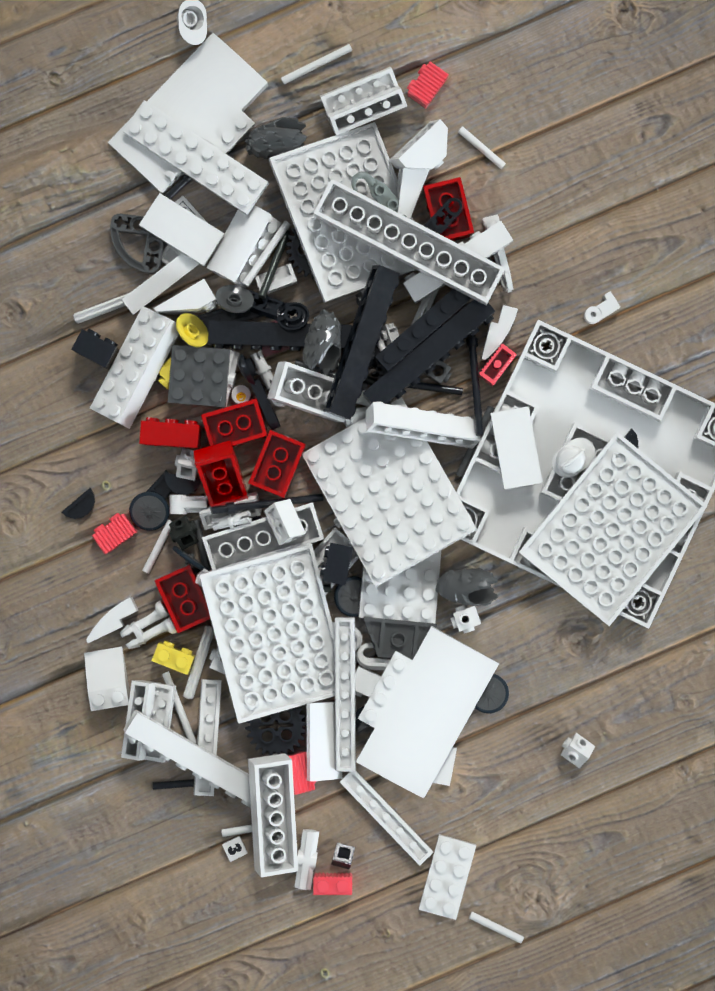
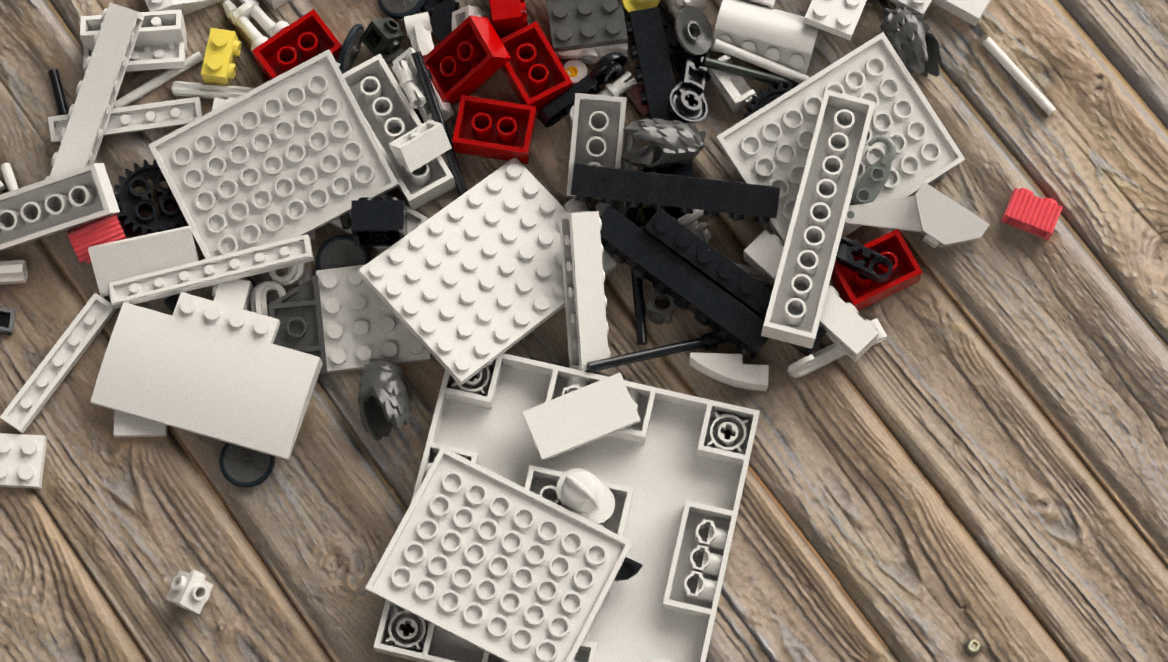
camera: 70 degrees right, 15 degrees down
white bar [142,519,173,574] -> none
white brick [320,67,407,136] -> none
white brick [450,605,481,633] -> none
white bar [458,126,506,169] -> none
coral brick [479,344,517,387] -> none
white leg [584,291,620,324] -> none

